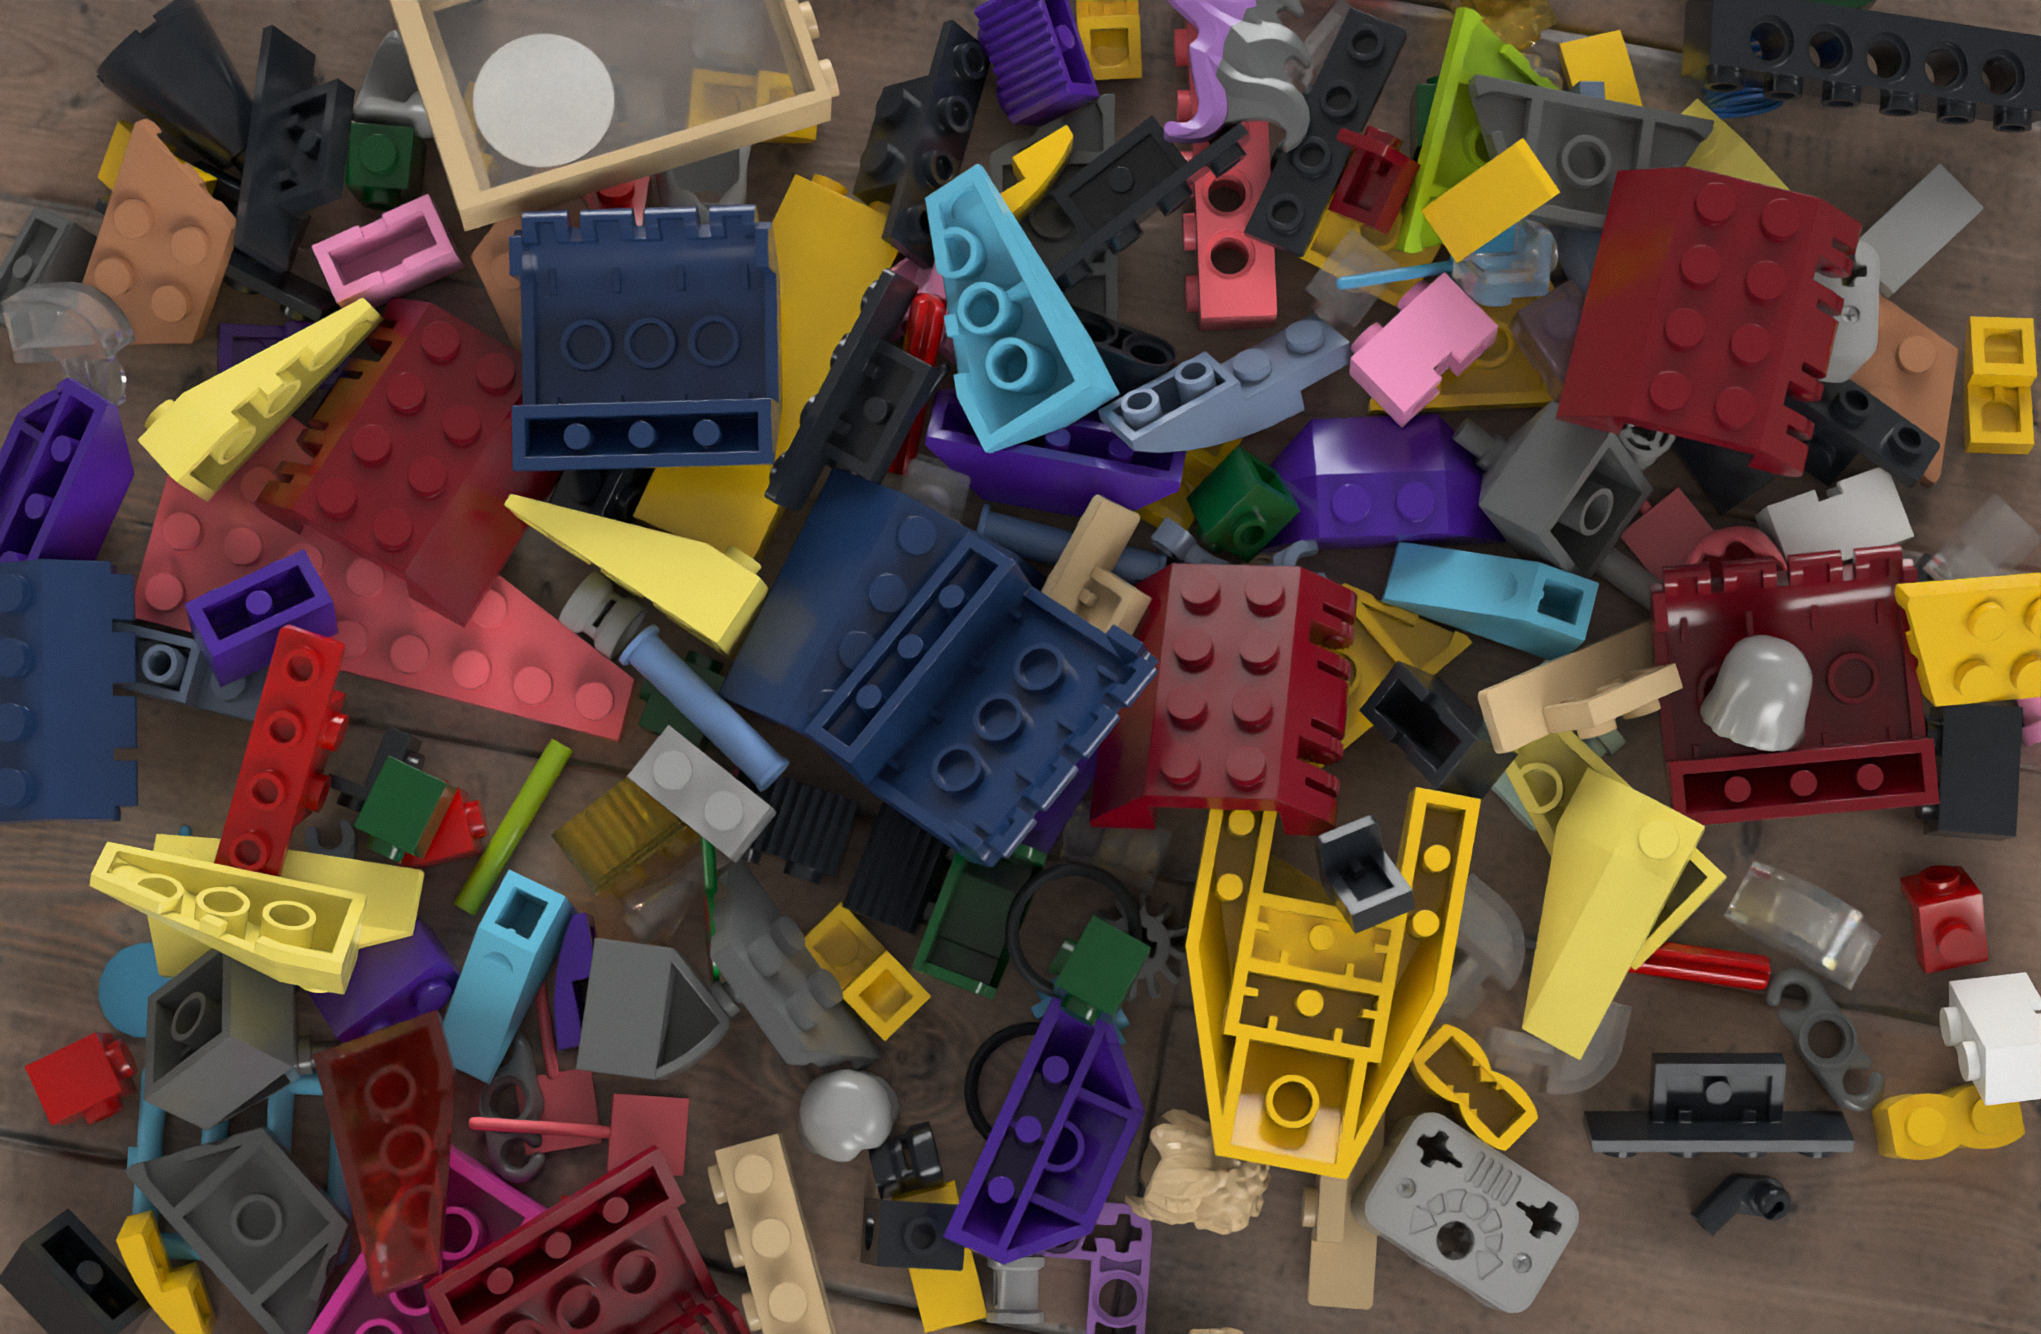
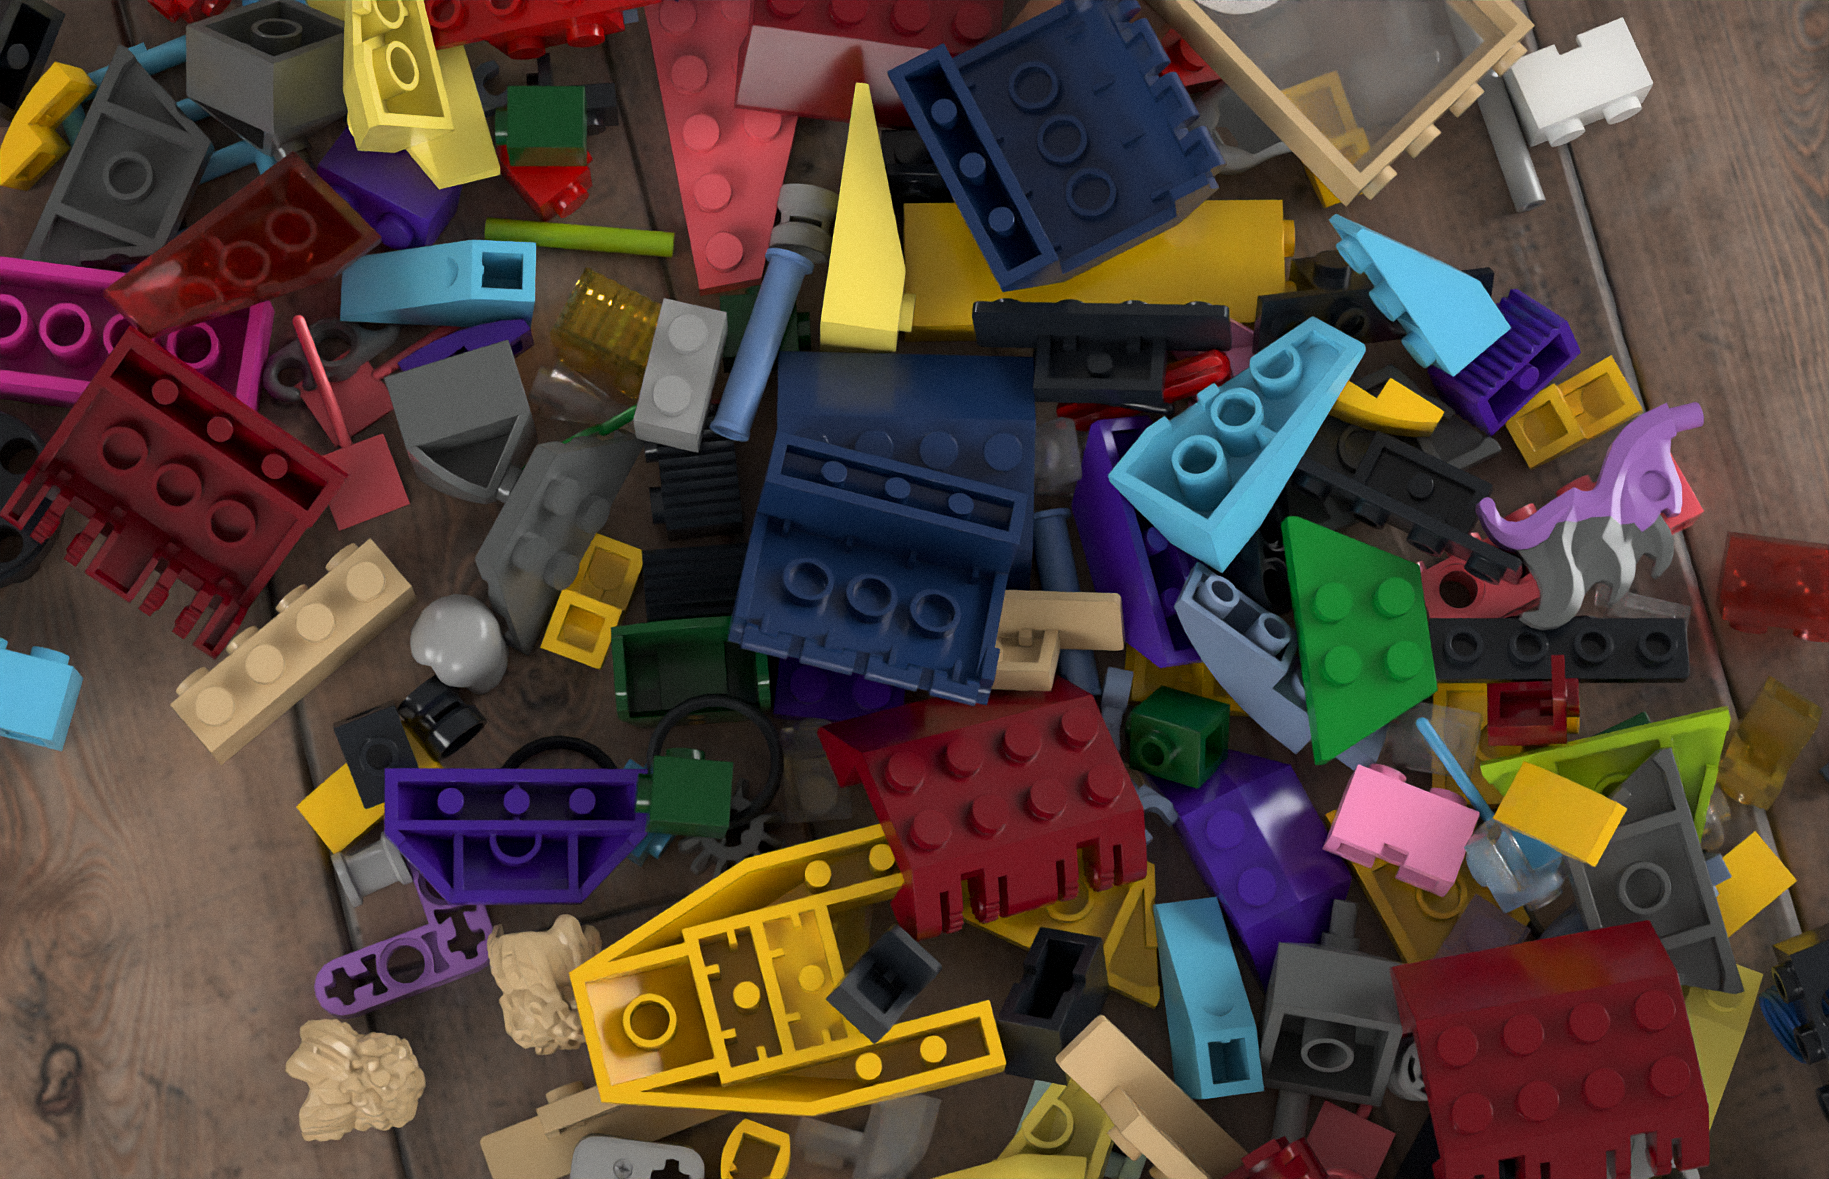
camera: 55 degrees right, 5 degrees down
none -> green wing [1281,516,1438,765]
none -> medium azure slope [1329,214,1511,377]

